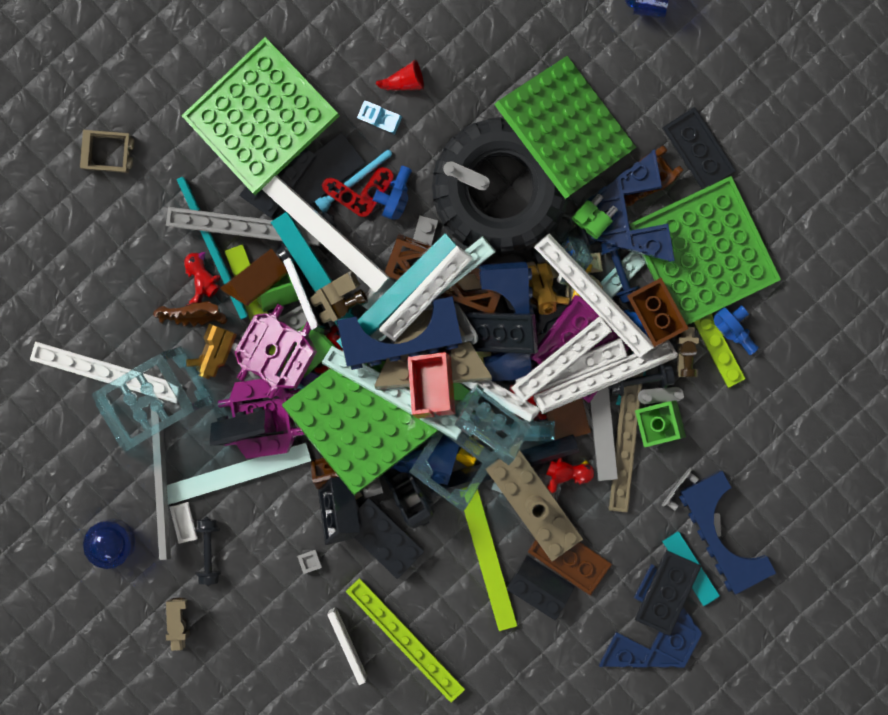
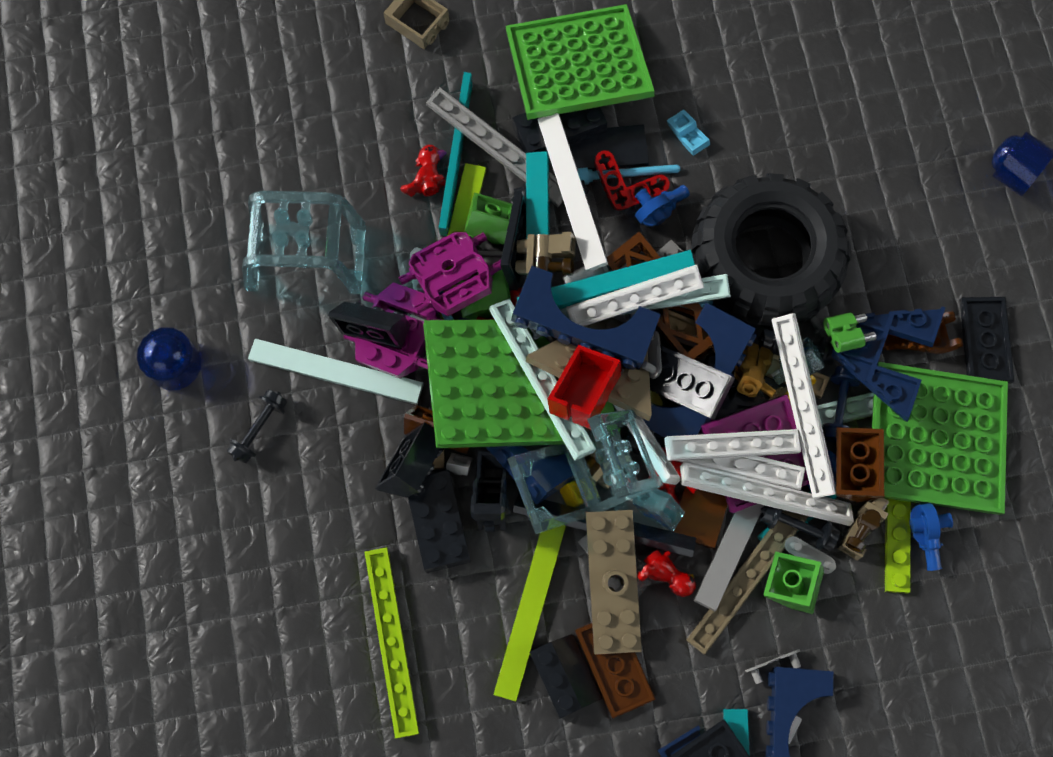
camera: 35 degrees right, 15 degrees down
white tile [30,342,183,403] -> none
light grey tile [151,405,171,560] -> none
reddish brown animal [153,301,227,327] -> none
dark tan hips [166,598,190,651] -> none
white tile [170,502,198,544] -> none
pearl gold piece [186,323,237,379] -> none
reddish brown slope [221,248,288,306] -> none
light grey plate [297,549,322,574] -> none
white tile [327,607,367,685] -> none
red hat [376,60,424,91] -> none
light grey piece [443,162,490,190] -> none
bright green plate [494,56,636,199] -> none

